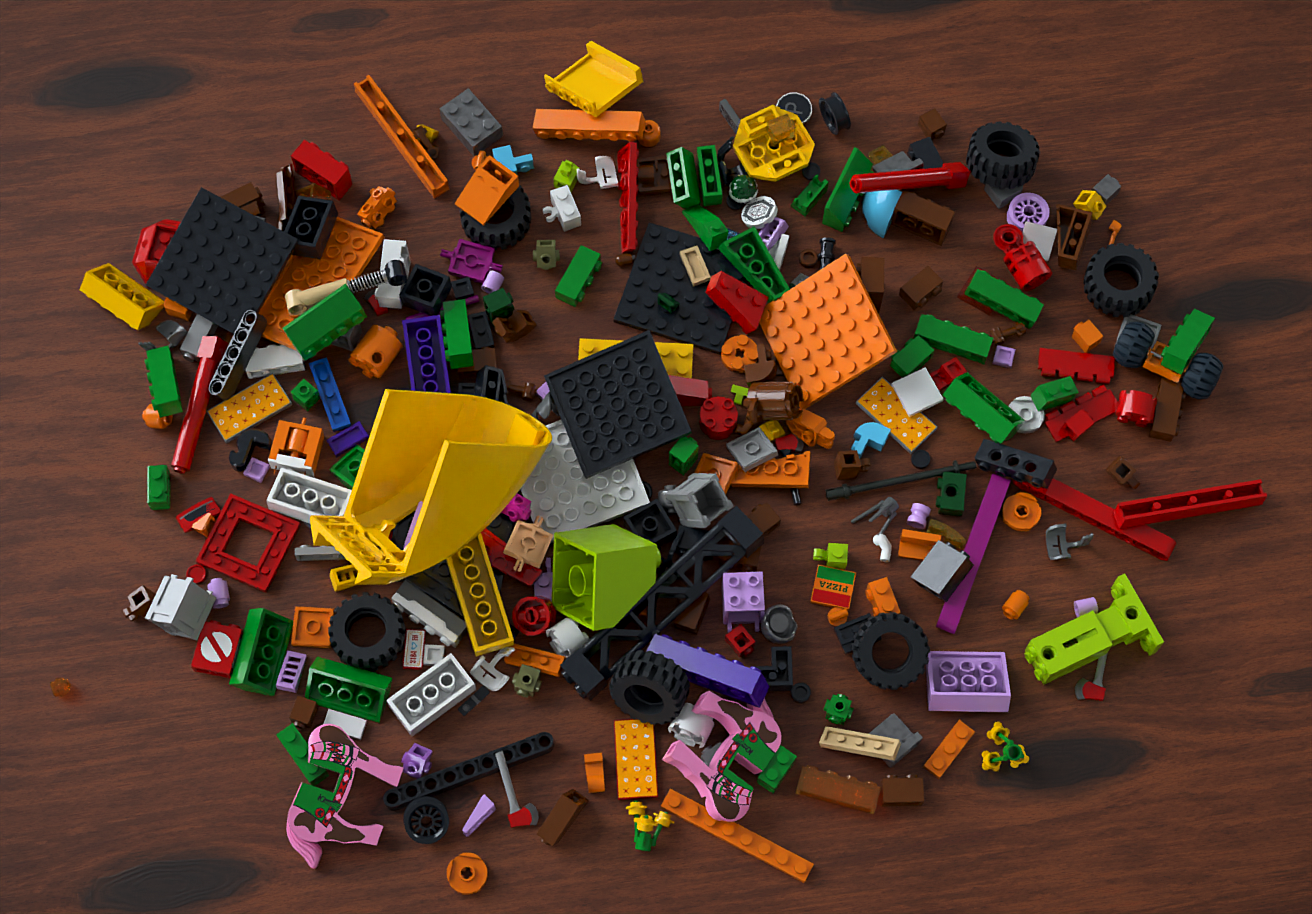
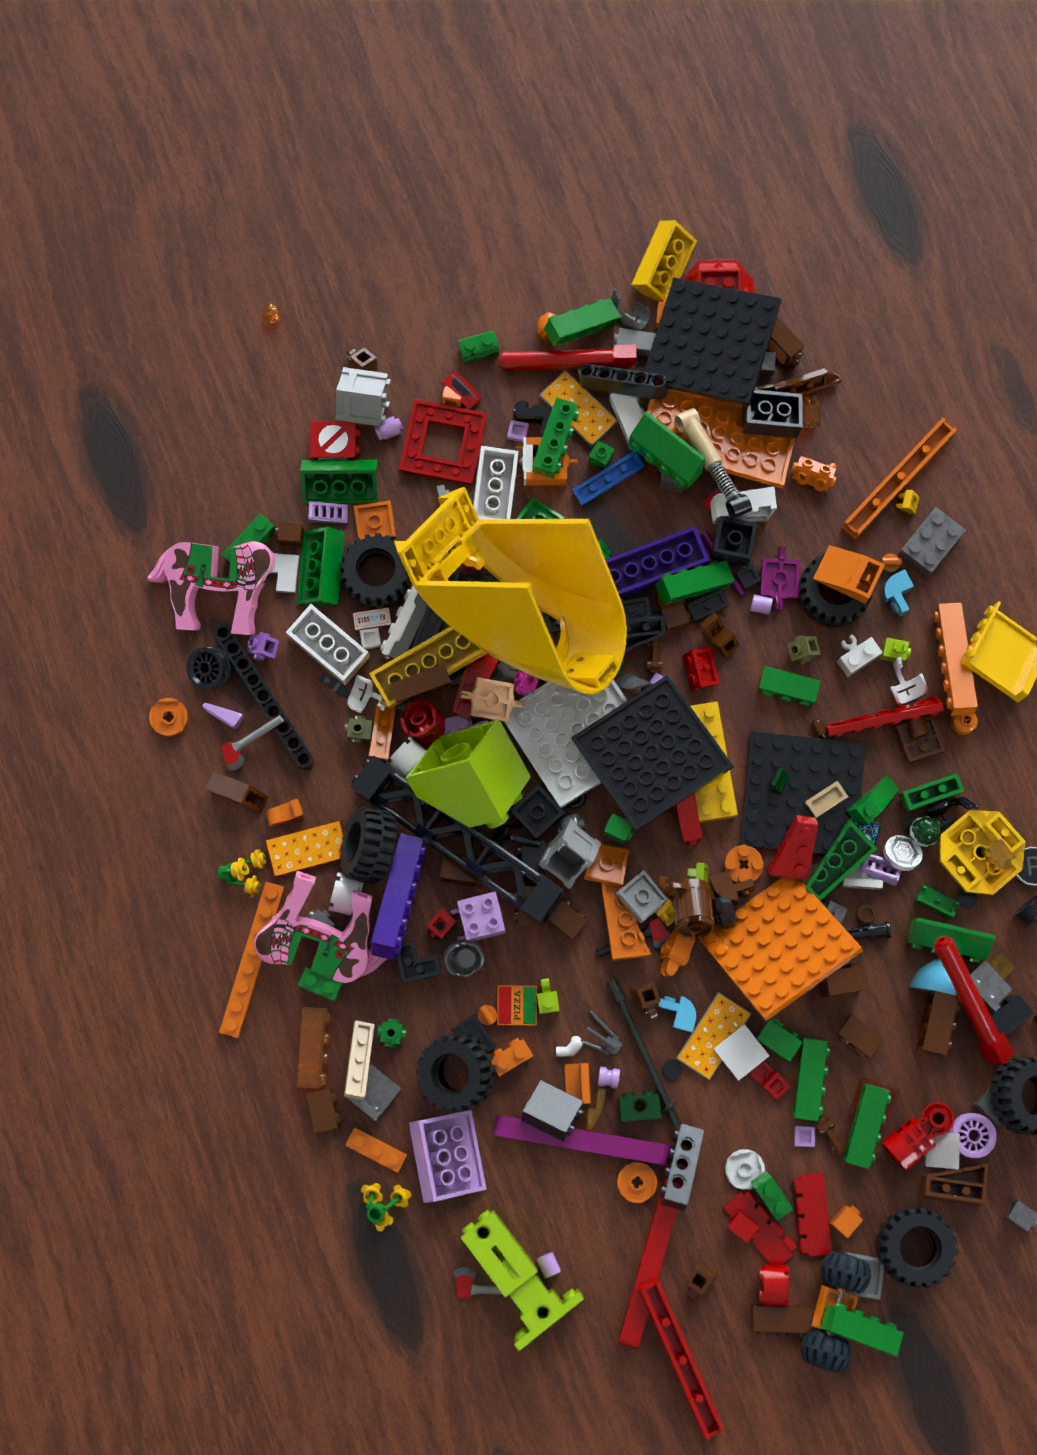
camera: 80 degrees right, 10 degrees up
red piece [186,564,206,584] -> none
red brick [291,139,353,201] -> none
dark purple tile [326,421,369,458] -> none
orange cylinder [348,324,403,379] -> none
reddish brown bar [413,125,439,159] -> none
dark green brick [483,288,515,327] -> none
green brick [666,147,701,209] -> none
red brick [699,396,738,440] -> none
dark grey tile [719,99,740,134] -> none
black tile [791,682,811,703] -> none
green brick [943,372,1025,444] -> none
orange brick [1002,590,1030,619] -> none
dark grey helmet [1046,524,1094,560] -> none
yellow brick [1073,190,1106,220] -> none
orange hand [1108,220,1121,245] -> none
none -> reddish brown tile [390,664,451,703]
none -> green brick [532,397,580,479]
none -> red bracket [683,648,720,691]
none -> black rock [712,896,738,929]

